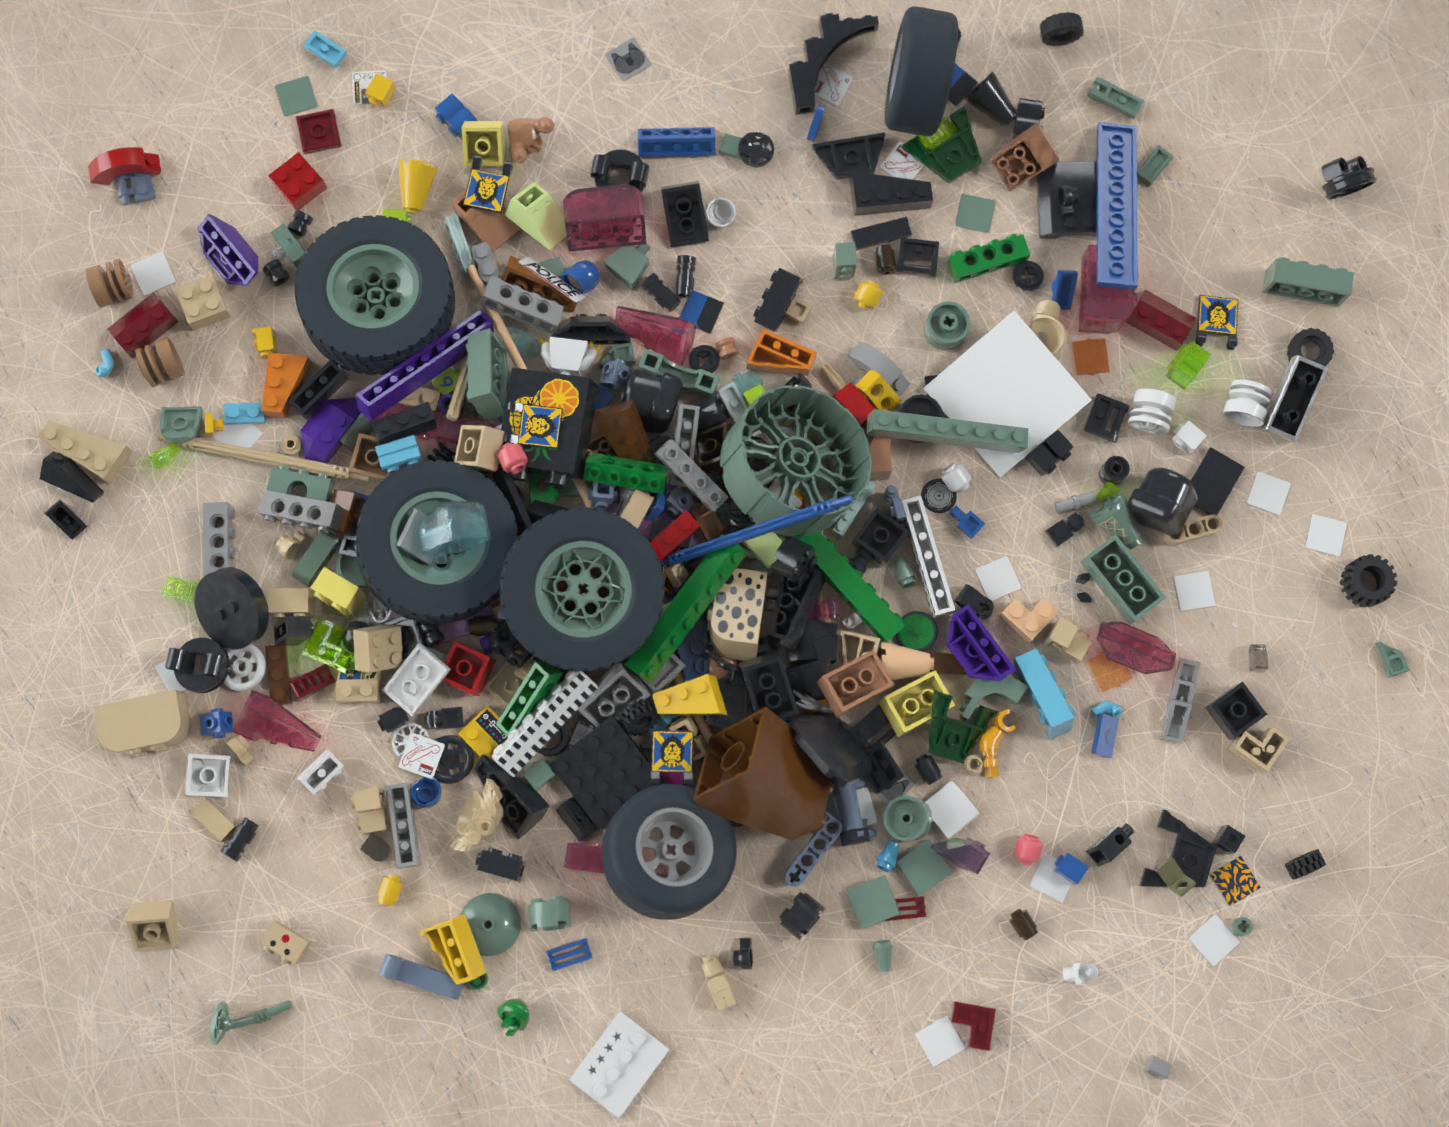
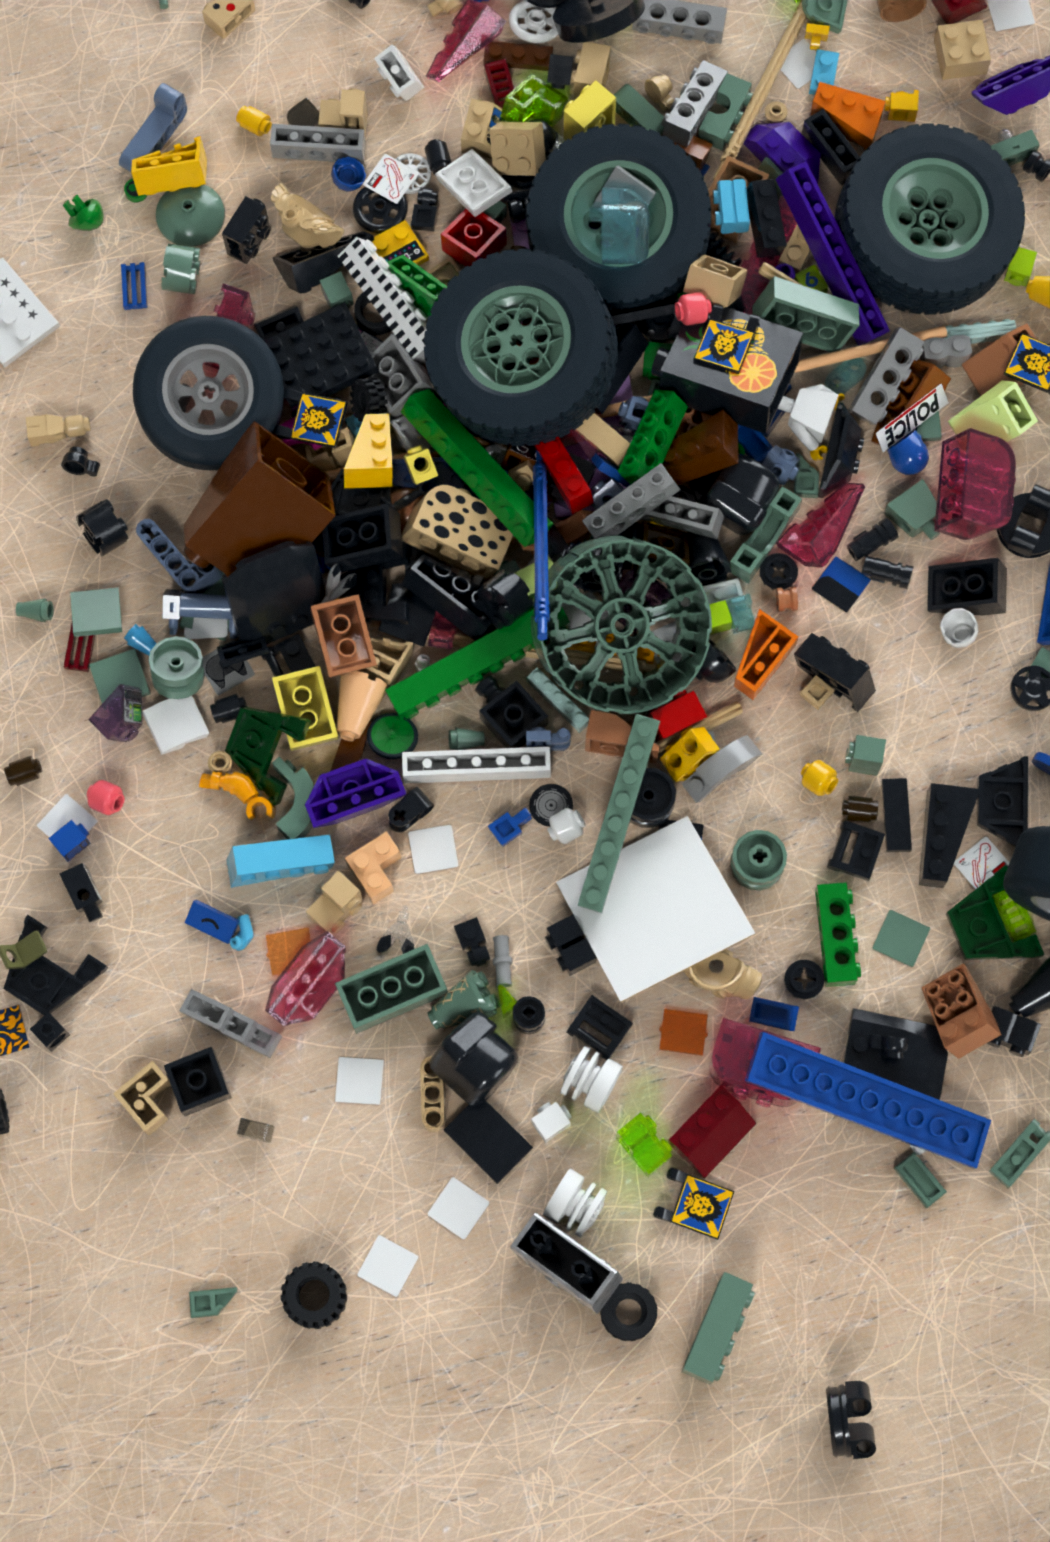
camera: 110 degrees right, 5 degrees down
black wheel [262,259,290,287] -> none
none -> light yellow brick [403,445,438,485]

